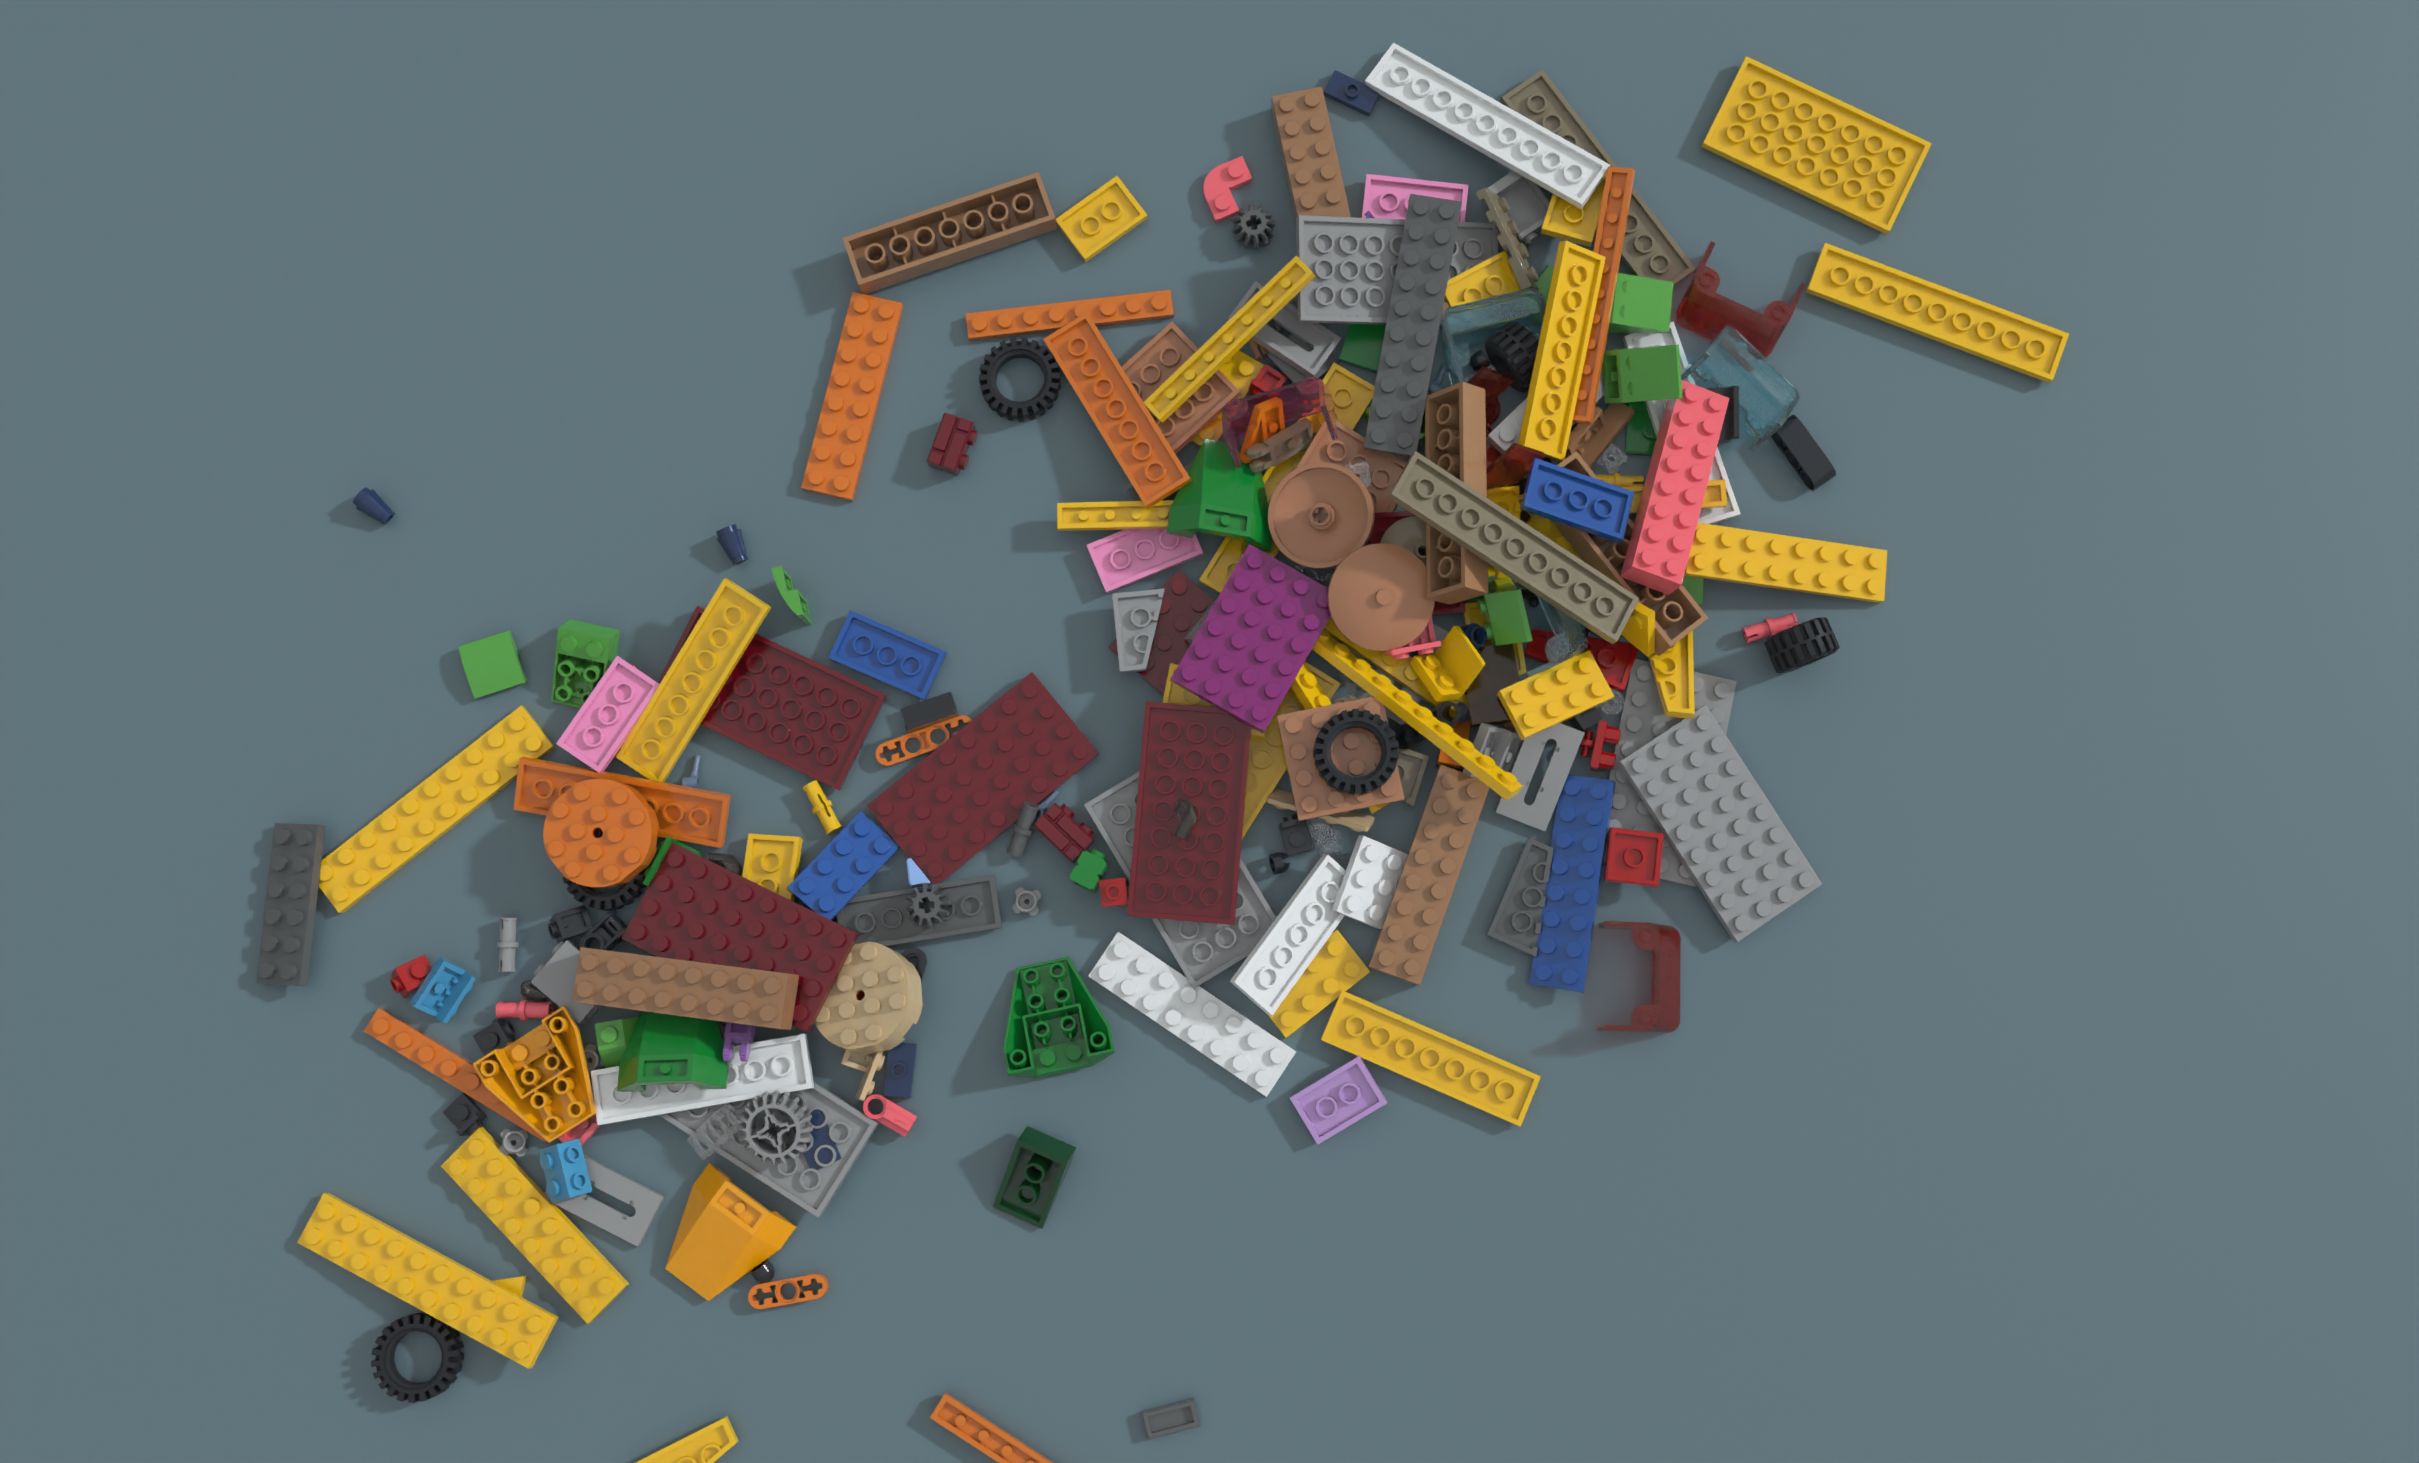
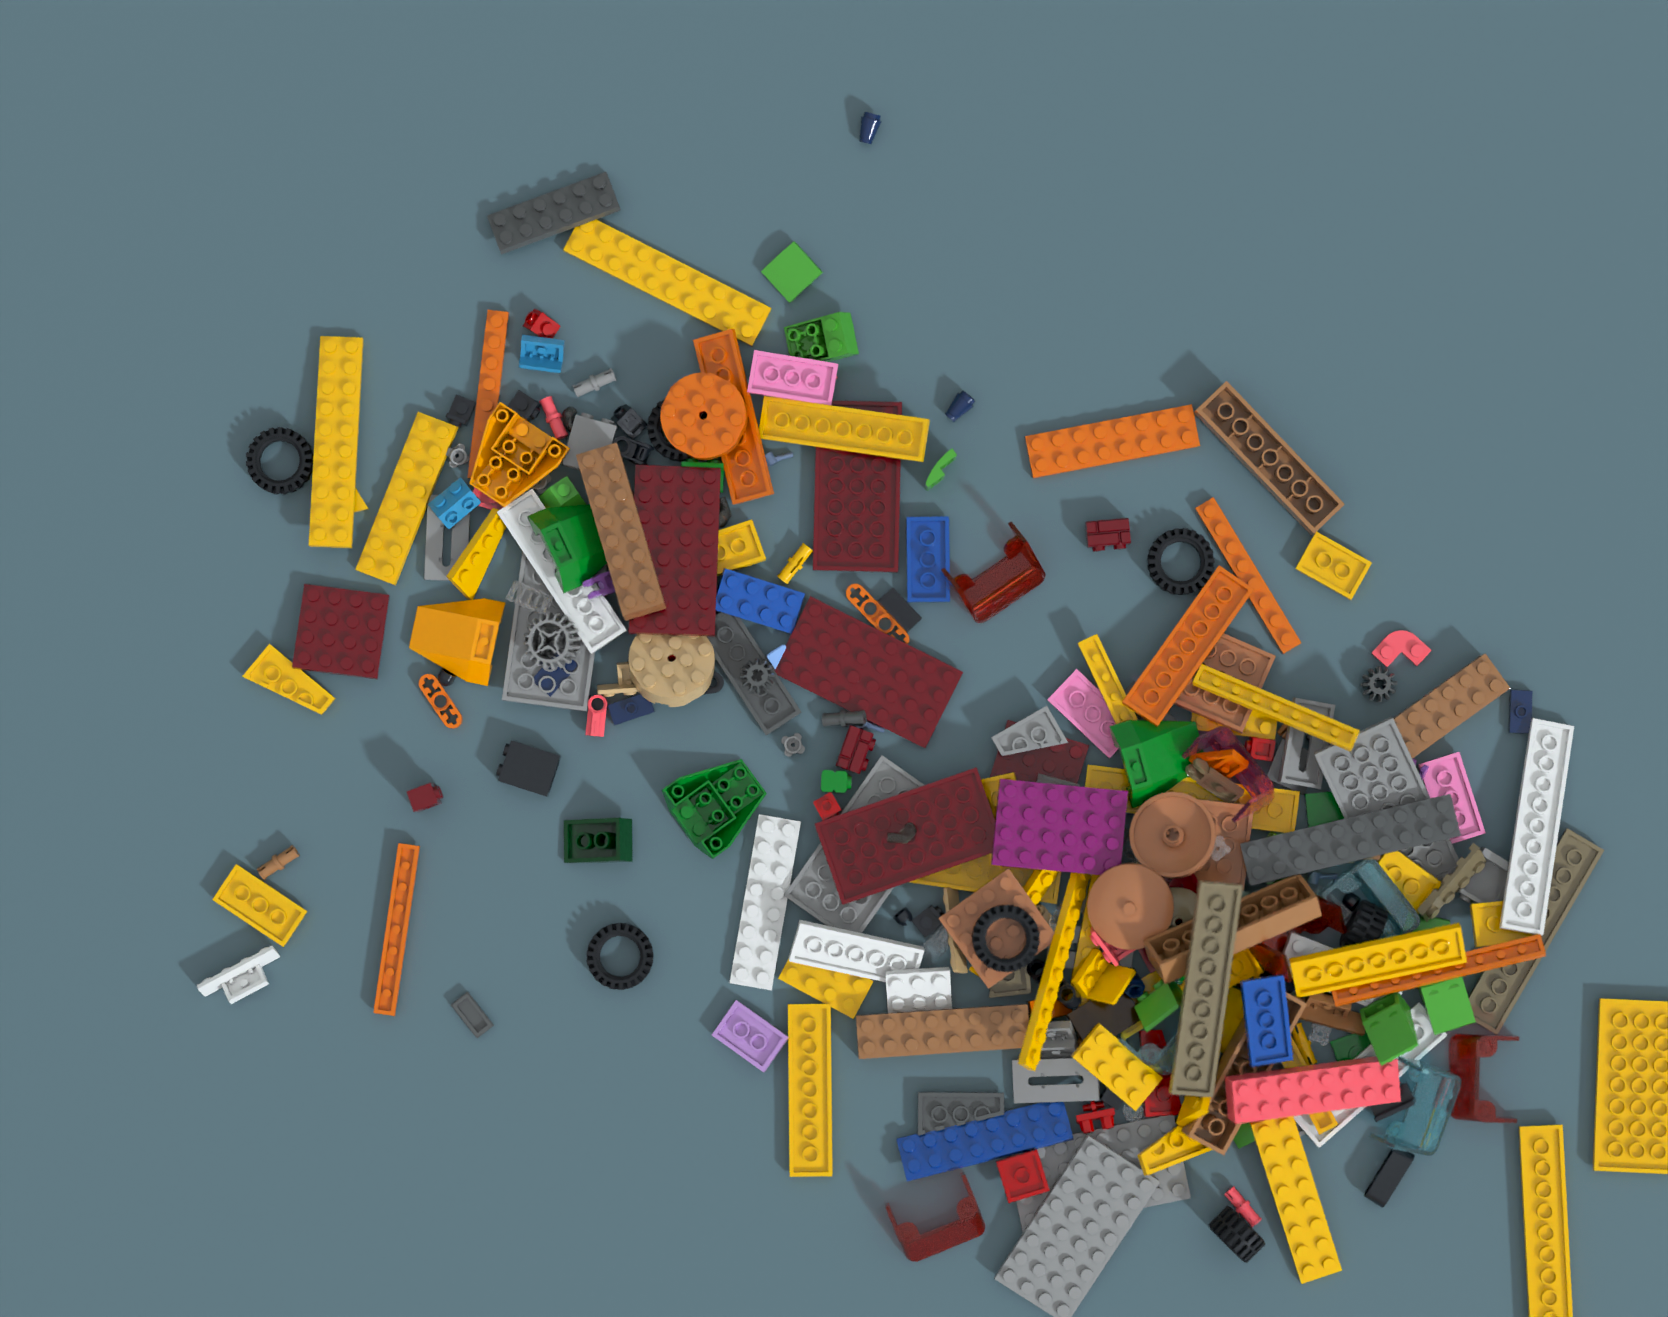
camera: 65 degrees right, 5 degrees up
none -> dark red plate [292,584,390,680]
none -> dark red brick [406,783,444,812]
none -> yellow wing [446,508,506,600]
none -> black brick [496,740,561,797]
none -> black tyre [586,923,654,990]
none -> clear red windscreen [941,521,1046,623]

